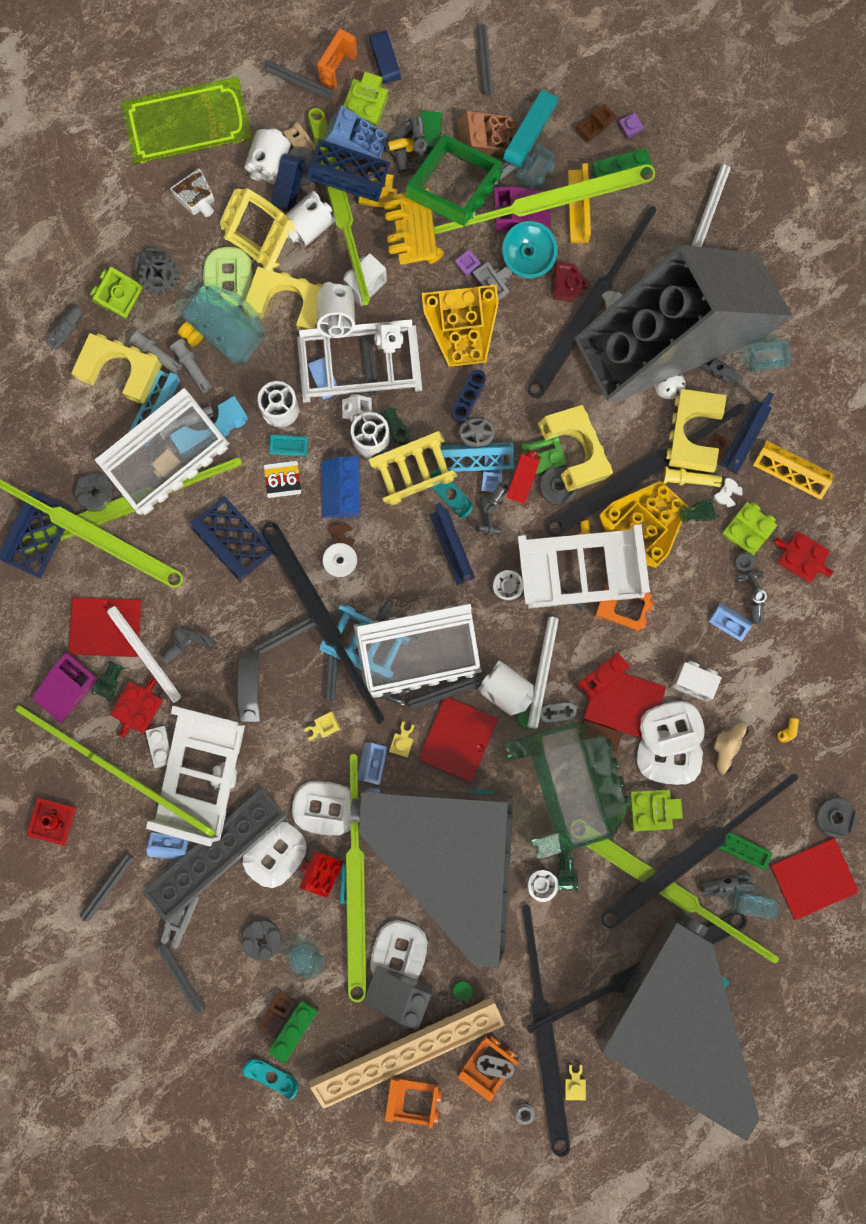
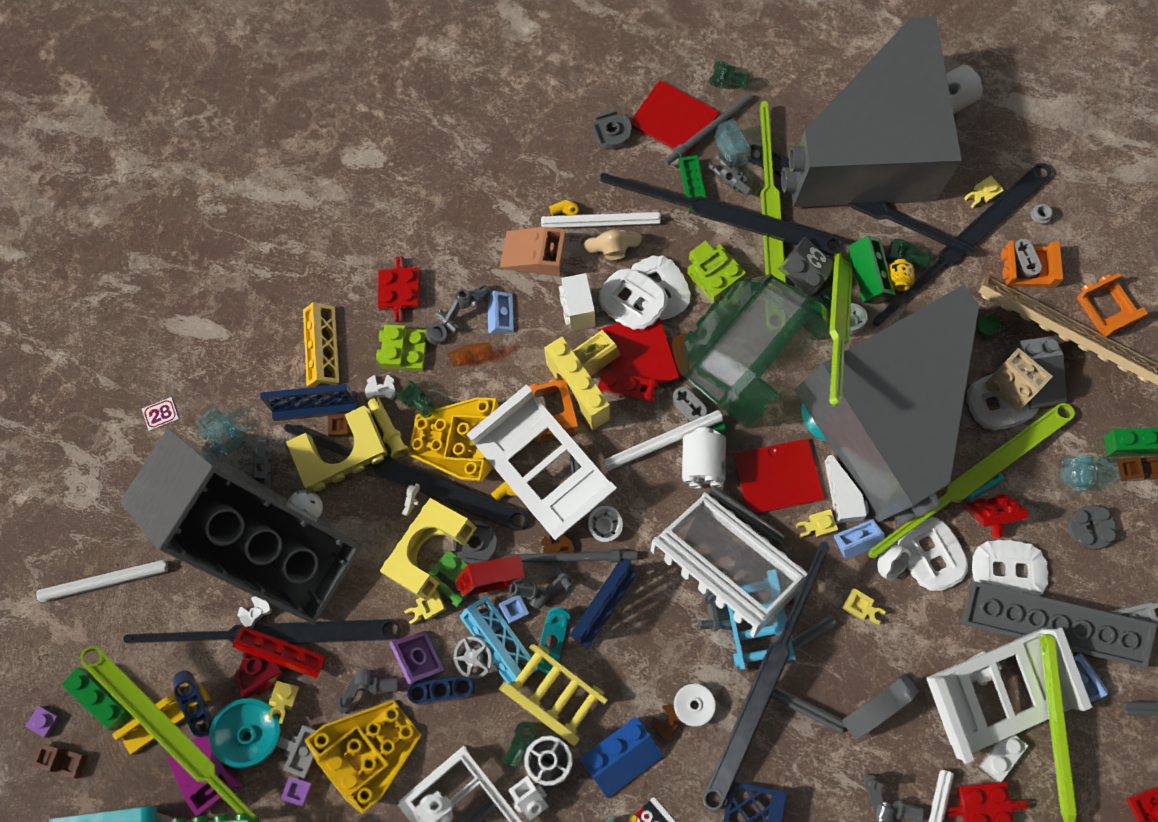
camera: 120 degrees left, 10 degrees down
clear light blue window [516,144,556,190] -> none
none -> sticker [142,397,178,430]
none -> dark blue beam [173,670,212,737]
none -> red tile [232,626,326,679]
none -> light yellow plate [268,681,299,724]
none -> dark grey pin [336,669,398,714]
none -> medium lavender slope [390,631,445,685]
none -> white piece [402,483,420,516]
none -> light yellow plate [404,589,447,625]
none -> clear orange slope [447,342,493,367]
none -> nougat slope [500,227,566,276]
none -> dark grey bar [505,549,637,563]
none -> white axle [541,212,661,228]
none -> reddish brown piece [541,532,574,553]
none -> light yellow arch [544,337,610,431]
none -> light yellow slope [573,330,620,377]
none -> dark grey bar [663,93,753,166]
none -> clear green connector [709,61,750,90]
none -> dark grey slope [777,237,834,295]
none -> white slope [825,455,869,524]
none -> lime piece [829,251,853,407]
none -> green brick [849,235,895,305]
none -> white helmet [877,545,911,581]
none -> clear green connector [886,239,931,270]
none -> yellow head [888,259,915,291]
none -> white cylinder [946,64,983,115]
none -> tan bracket [985,348,1053,412]

